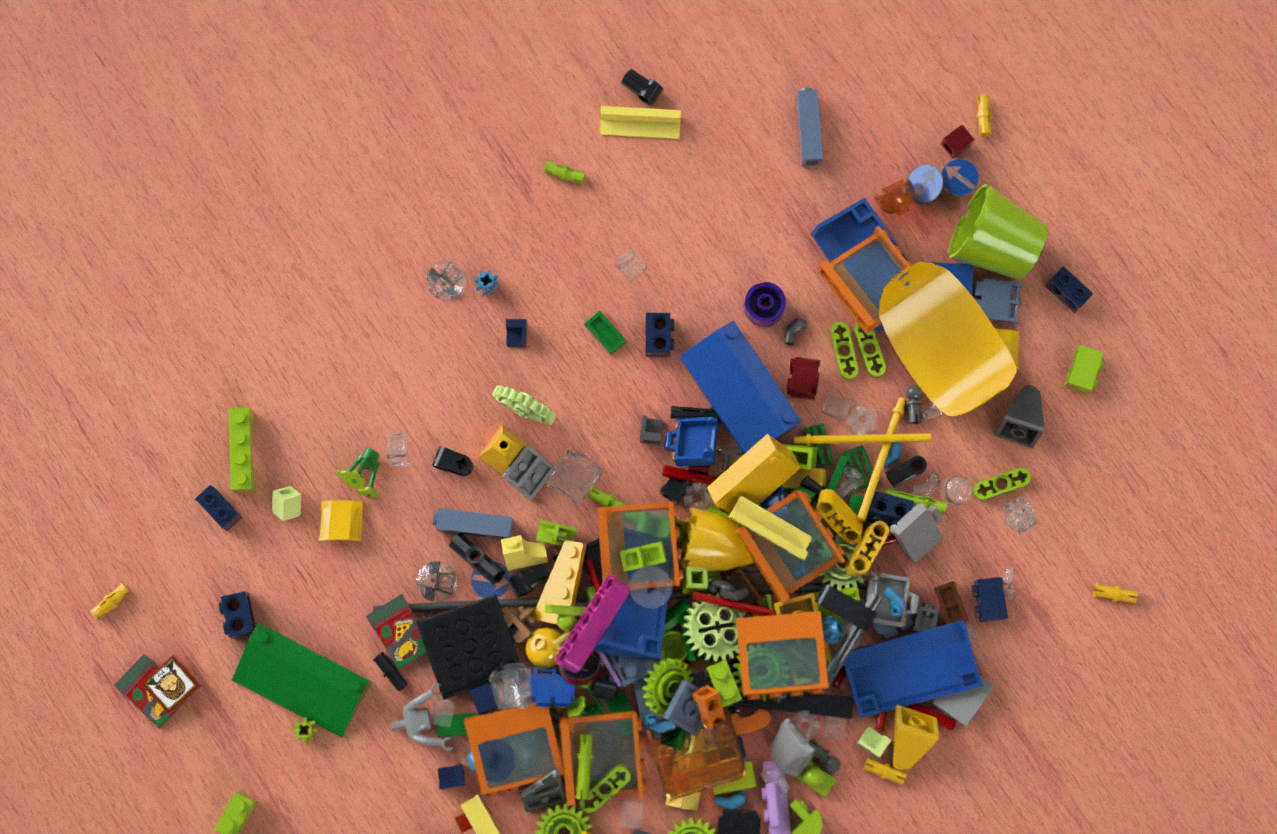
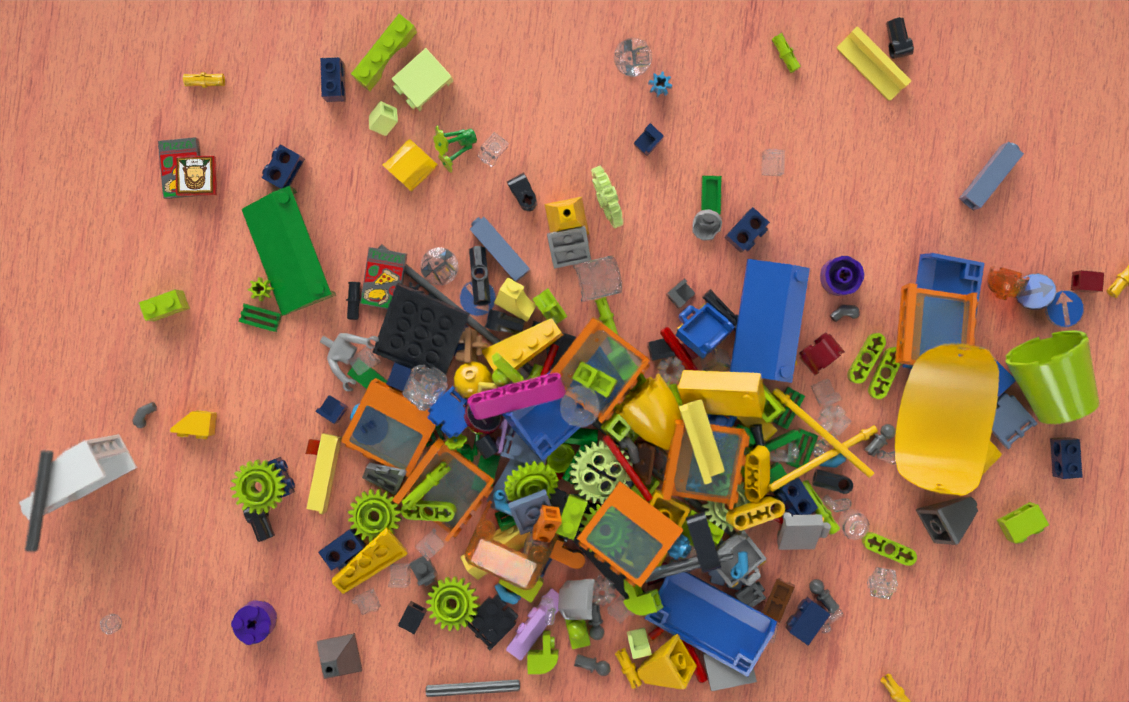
camera: 45 degrees right, 10 degrees up
dark grey arm [720,583,749,601] -> none
none -> green tile [238,303,282,332]
none -> yellowish green panel [392,48,454,111]
none -> dark grey pin [574,654,611,676]
none -> lime brick [623,574,663,615]
none -> light grey hair [692,209,722,240]
none -> dark grey pin [809,579,840,613]
none -> clear arm [812,433,838,457]

